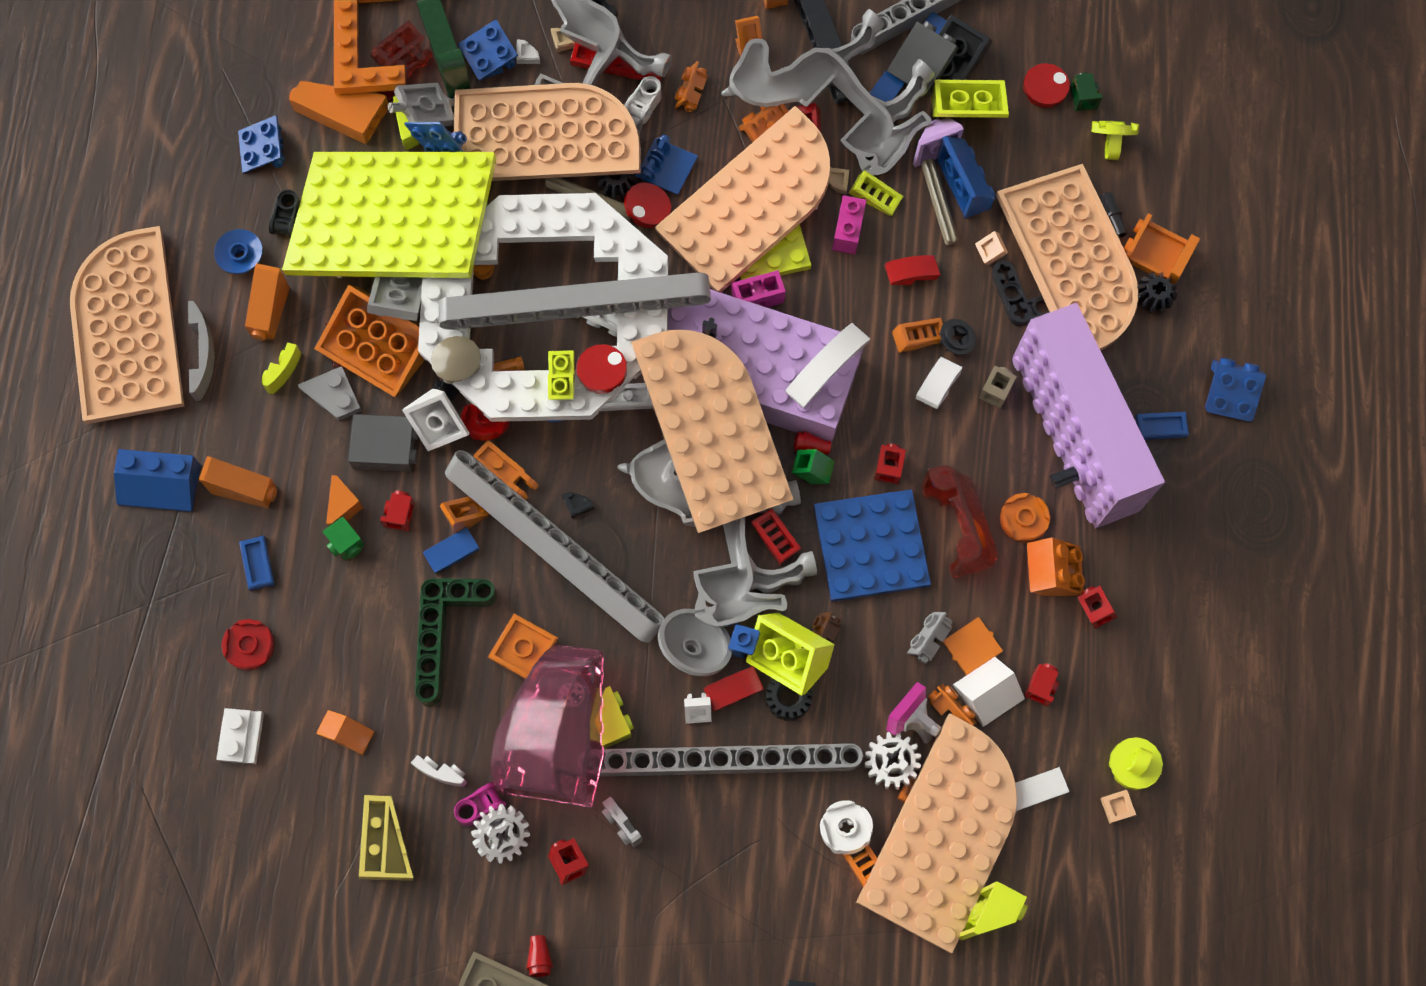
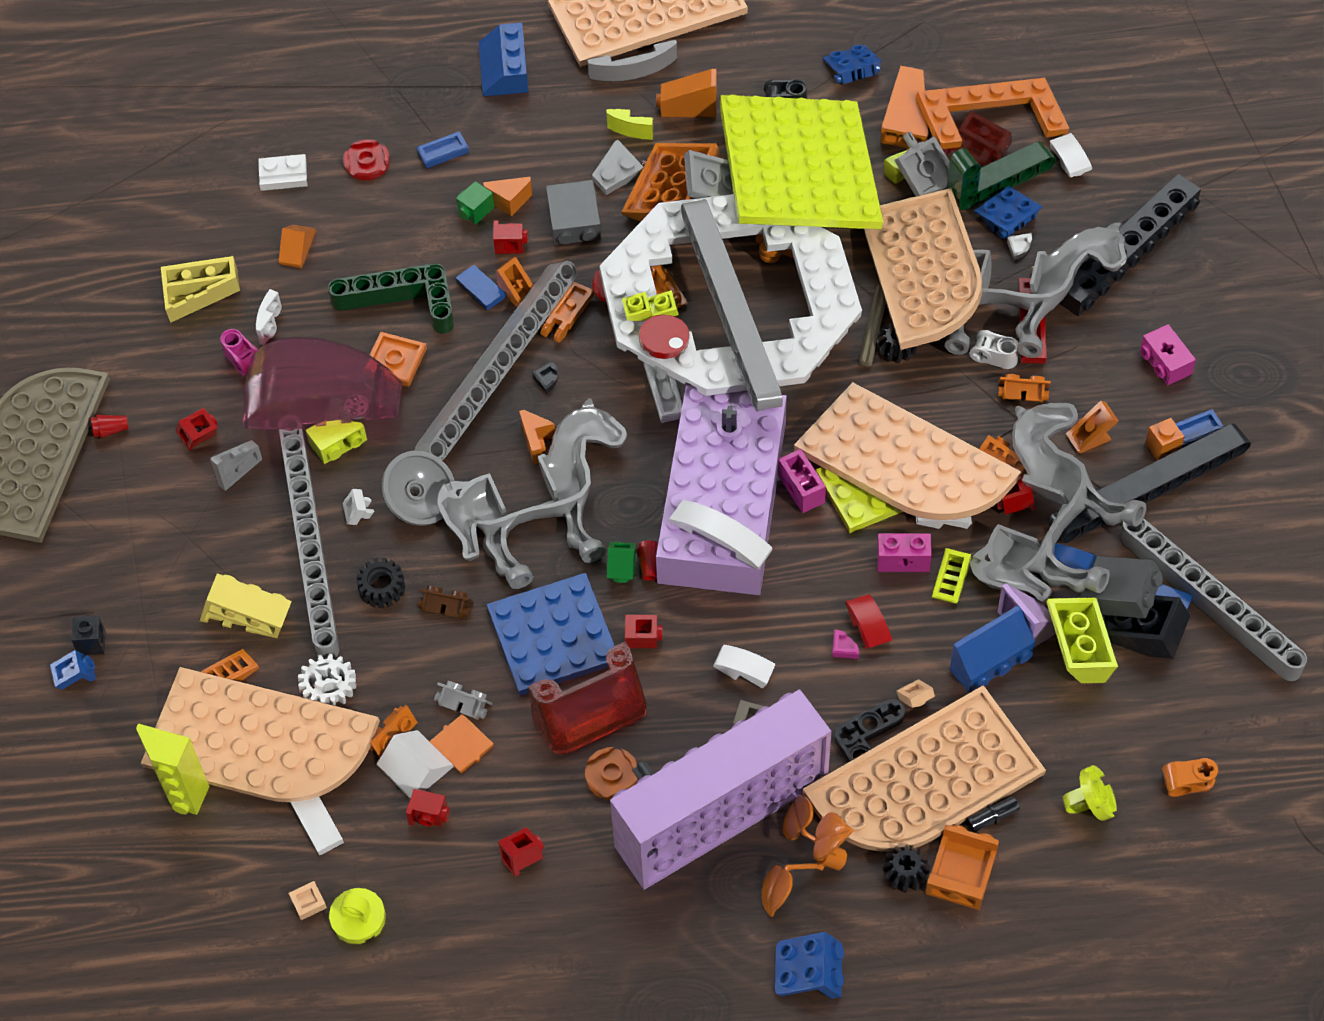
camera: 85 degrees right, 15 degrees down
orange slope [199,456,277,508] -> none
blue dish [214,229,263,274] -> none
white slope [402,389,469,451] -> none
blue hinge [404,122,467,152] -> none
dark tan dish [431,336,481,384] -> none
white gear [471,804,530,863] -> none
red tile [624,183,671,228] -> none
light nougat plate [631,330,793,533] -> none
blue hinge [635,135,698,195] -> none
red slope [703,666,764,712] -> none
blue bracket [728,624,760,659] -> none
neon yellow slope [746,612,835,696] -> none
red slope [751,508,801,565] -> none
white plate [820,801,873,854] -> none
tan tile [828,167,849,195] -> none
piece [886,682,942,743] -> none
orange slope [892,318,943,353] -> none
dark tan axle [921,158,958,246] -> none
black gear [938,319,976,356] -> none
red tile [1023,63,1070,108] -> none
orange slope [1027,538,1085,596] -> none
dark green brick [1070,72,1103,111] -> none
blue tile [1135,412,1189,439] -> none
none -> light yellow wedge [200,574,291,638]
none -> orange slope [519,410,555,465]
none -> orange plant [762,795,854,917]
none -> dark pink tile [832,629,859,659]
none -> orange piece [1162,758,1218,797]

